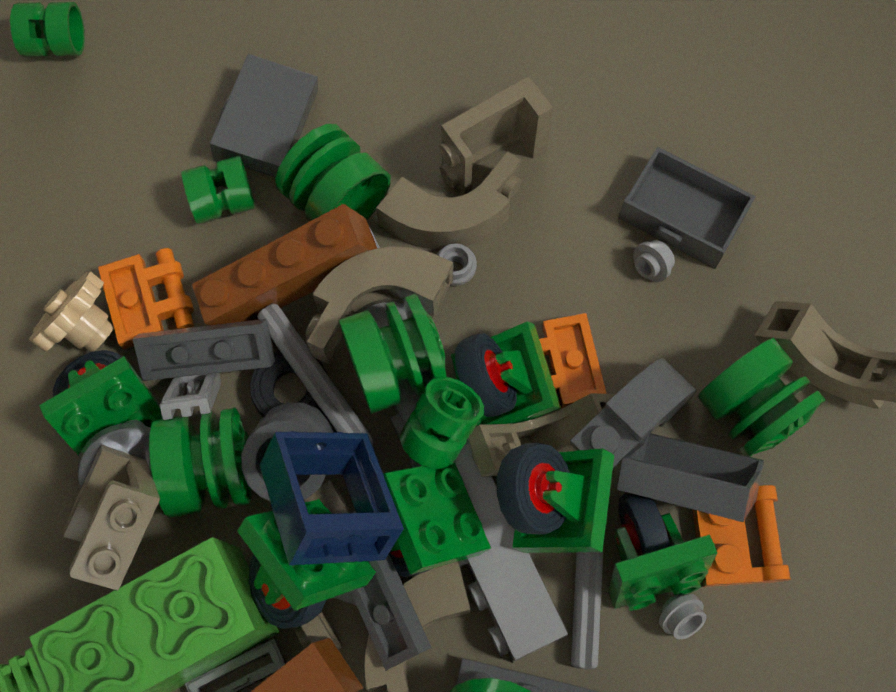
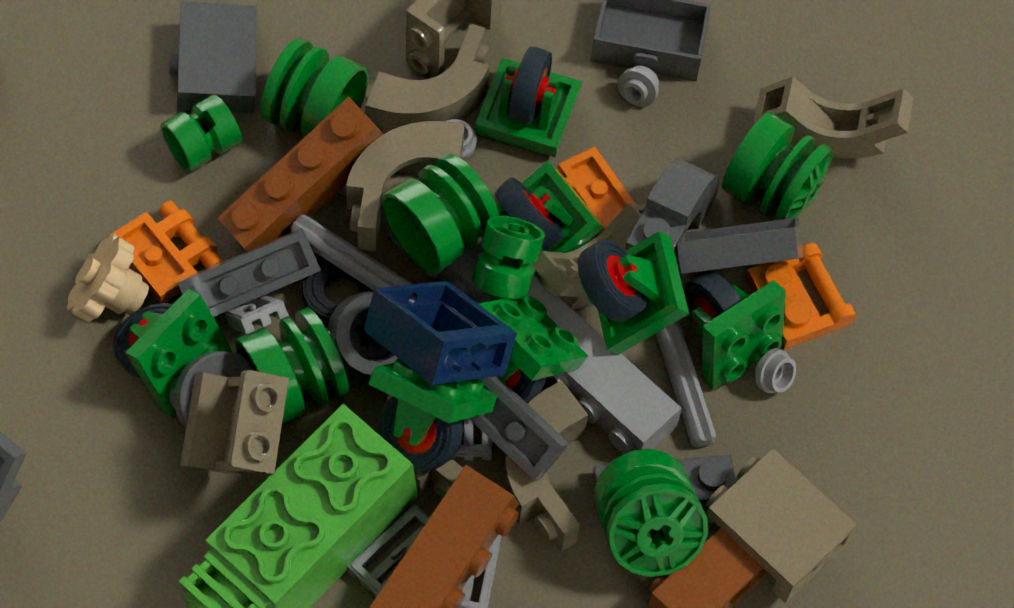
camera: 25 degrees left, 10 degrees down
none -> green plate [475,46,582,158]

